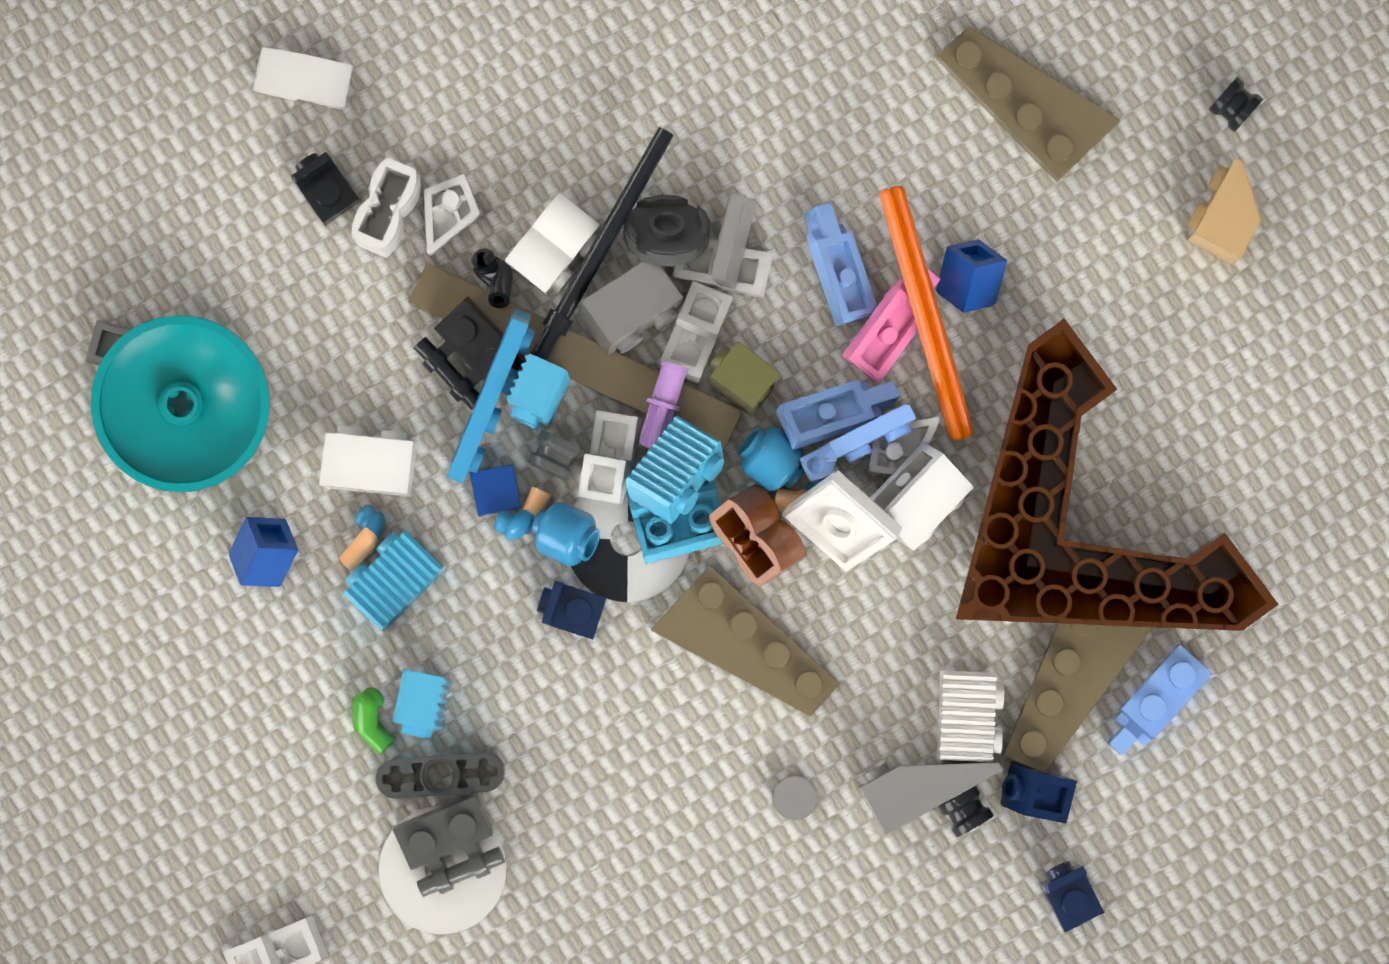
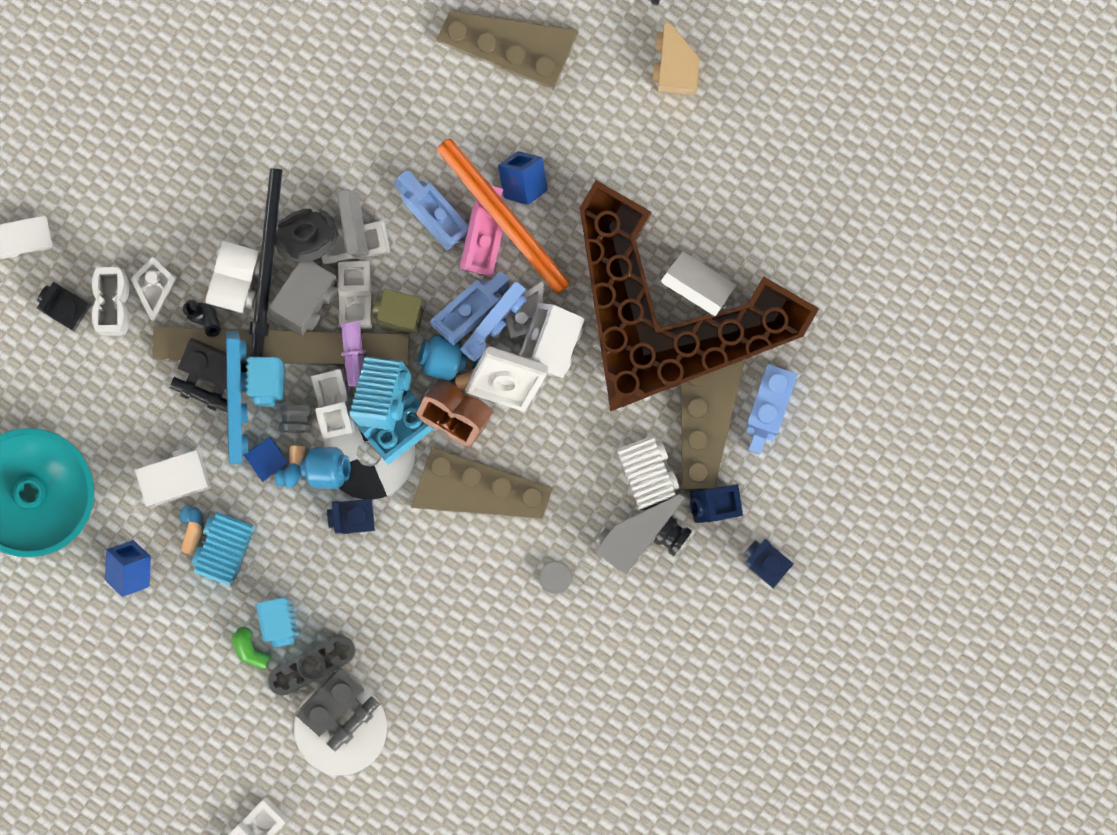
camera: 20 degrees left, 0 degrees up
none -> white tile [661,251,737,316]

